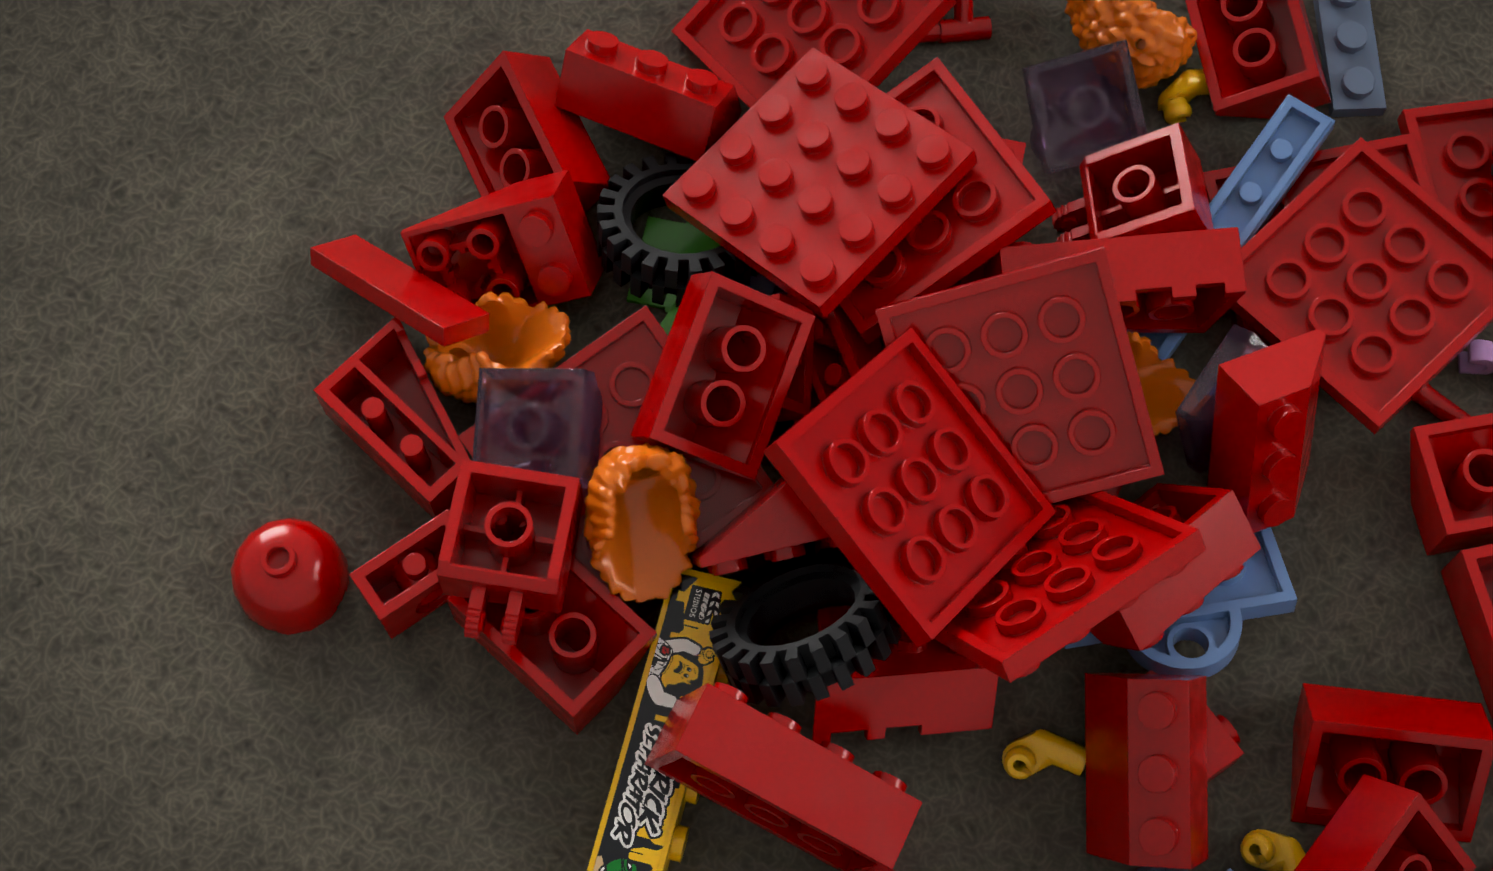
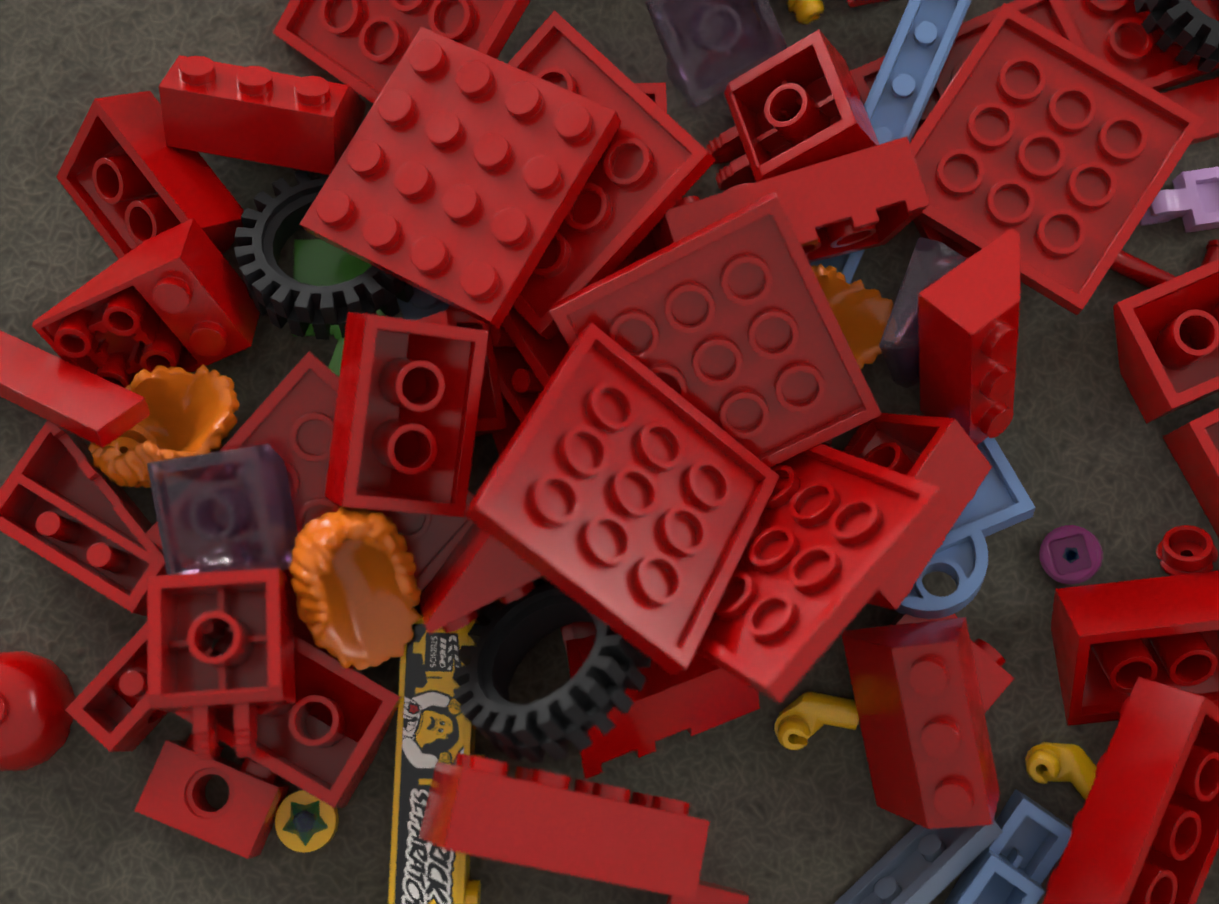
camera: 15 degrees left, 10 degrees up
none -> red brick [134,733,290,859]
none -> yellow tile [275,790,339,853]
none -> magenta tile [1040,525,1103,584]
none -> red plate [1156,525,1218,576]

